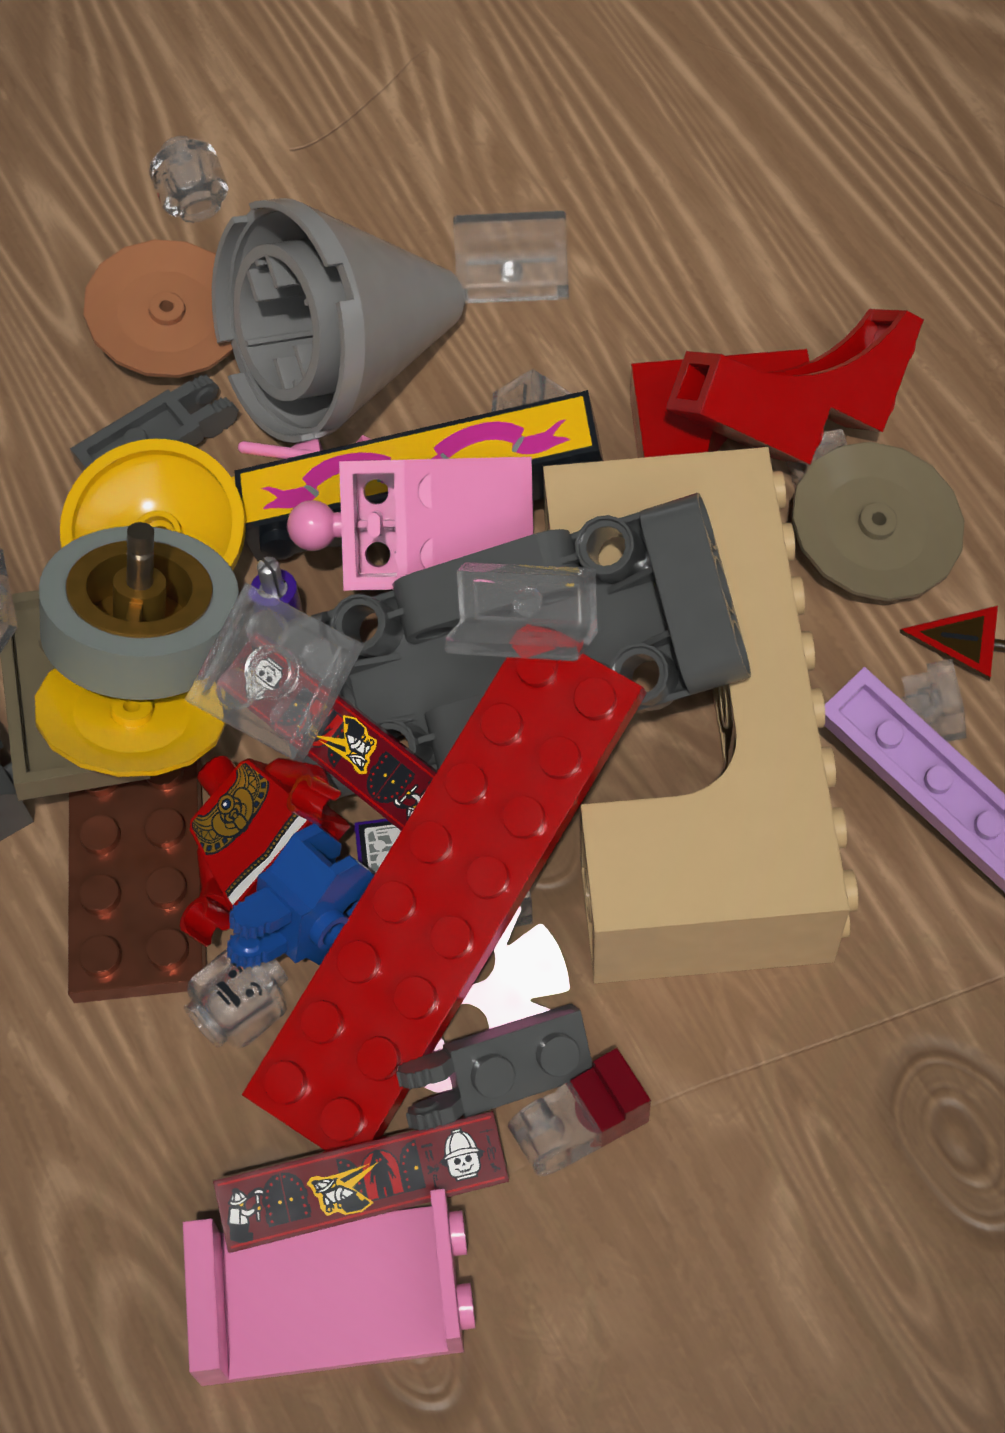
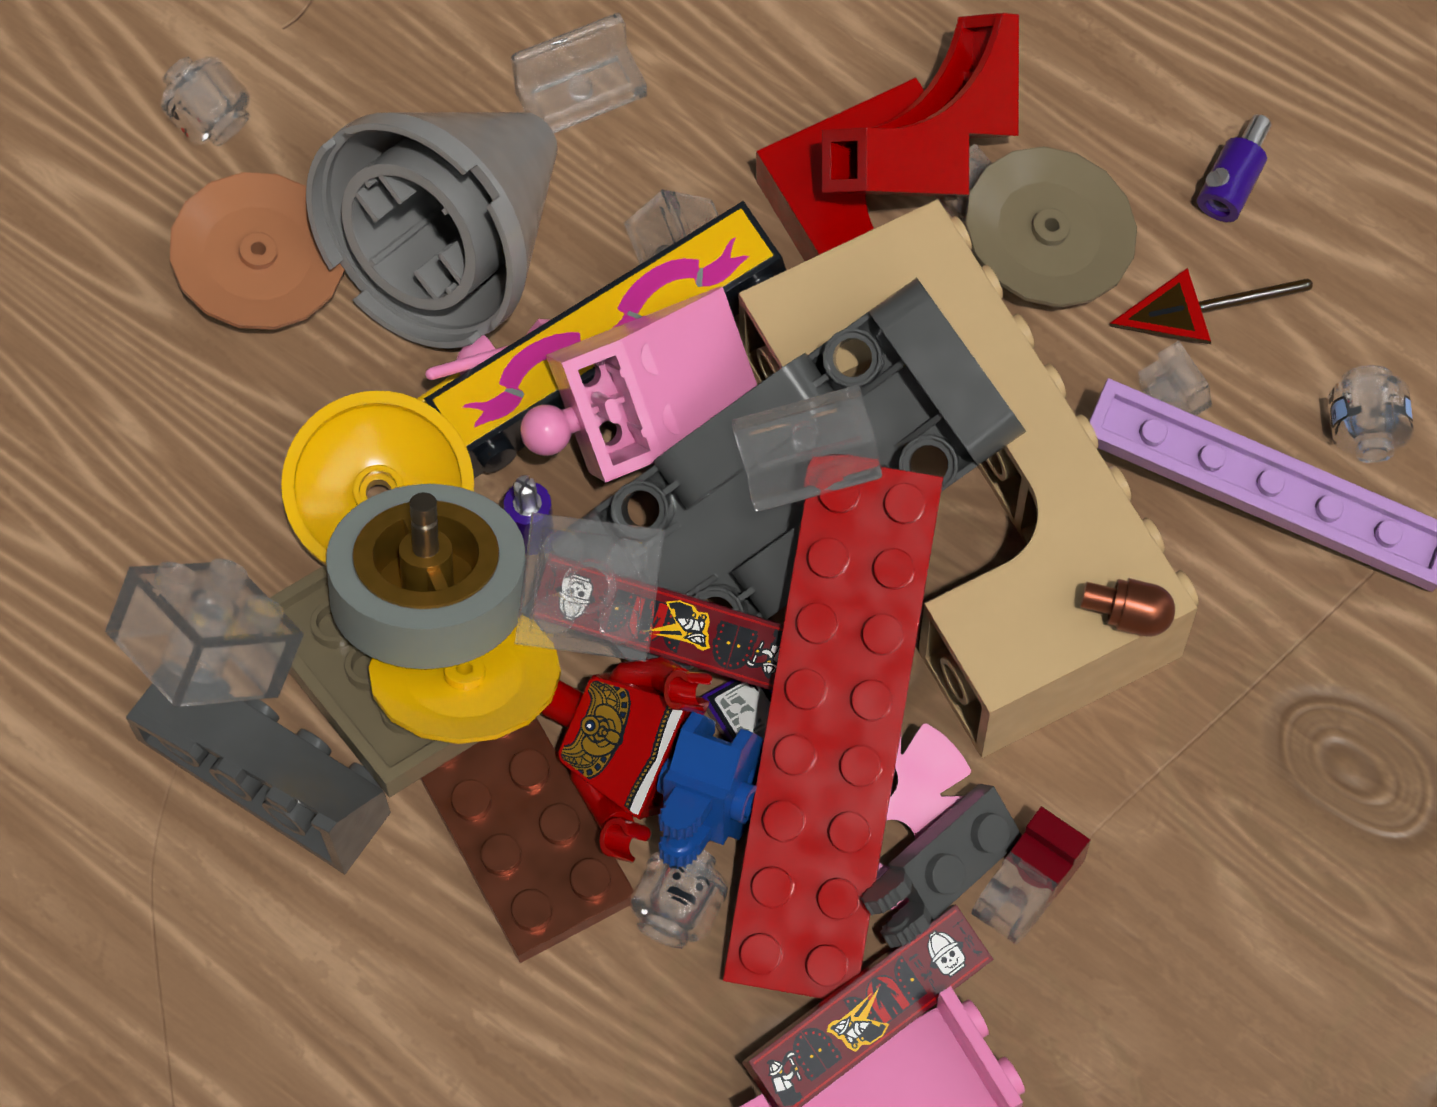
camera: 25 degrees left, 5 degrees up
dark grey hinge [70,374,239,472] -> none
none -> copper cylinder [1080,578,1176,637]

